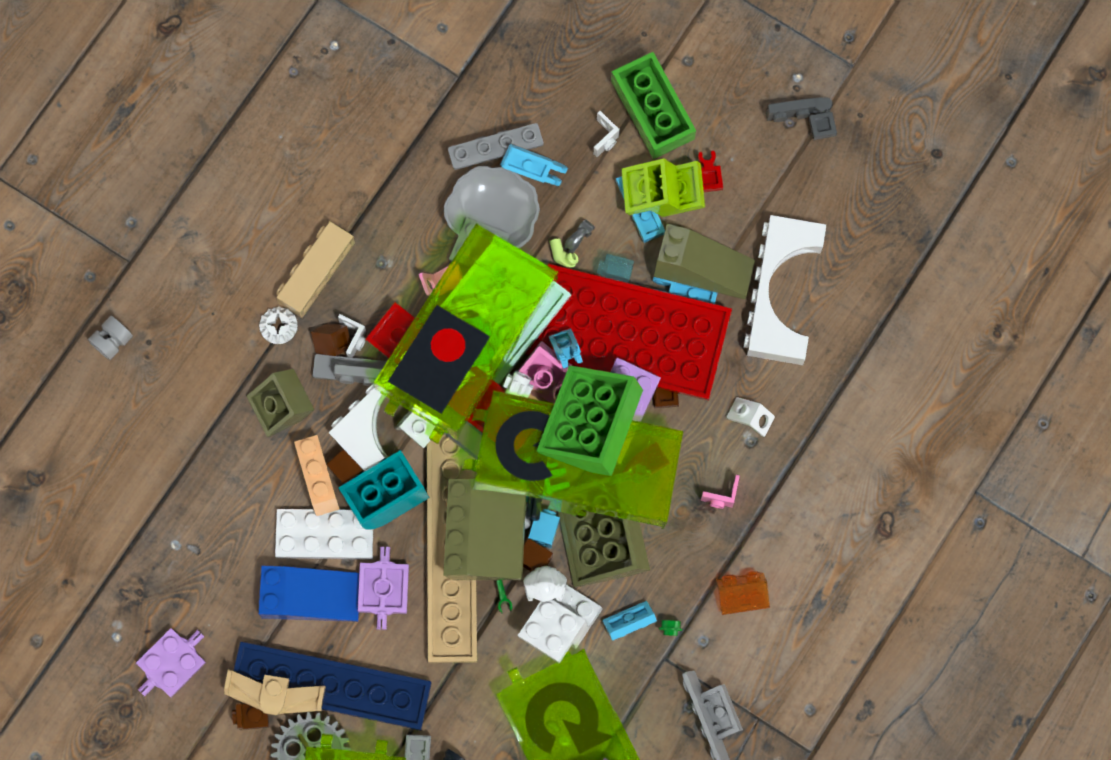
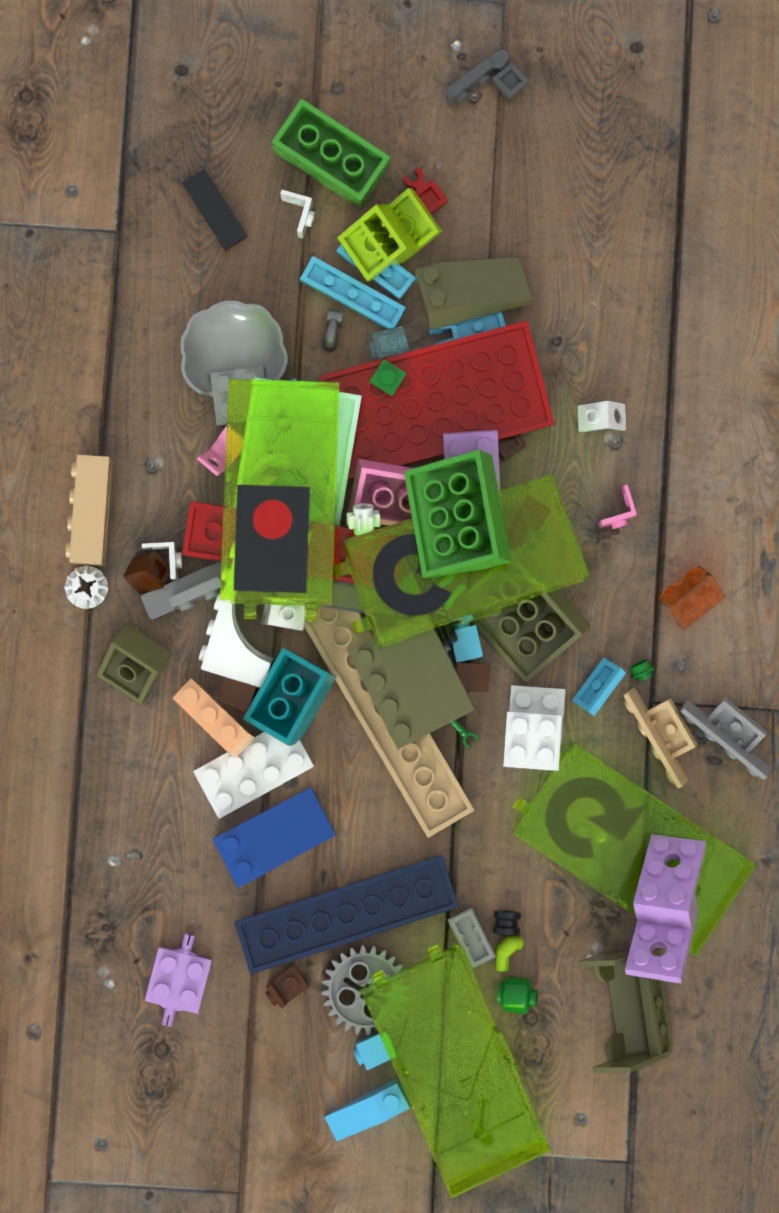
camera: 30 degrees left, 10 degrees up
tan plate [224,669,326,716] -> none
lavender plate [358,547,409,630] -> none
light grey bracket [448,123,544,170] -> none
medium azure hinge [500,144,568,186] -> none
white hair [523,566,567,602] -> none
yellowish green arm [549,239,578,268] -> none
medium azure hinge [549,328,583,369] -> none
white arch [744,215,826,365] -> none
none -> black tile [182,169,247,251]
none -> medium azure plate [300,256,406,332]
none -> green plate [370,359,407,397]
none -> tan bracket [623,687,698,789]

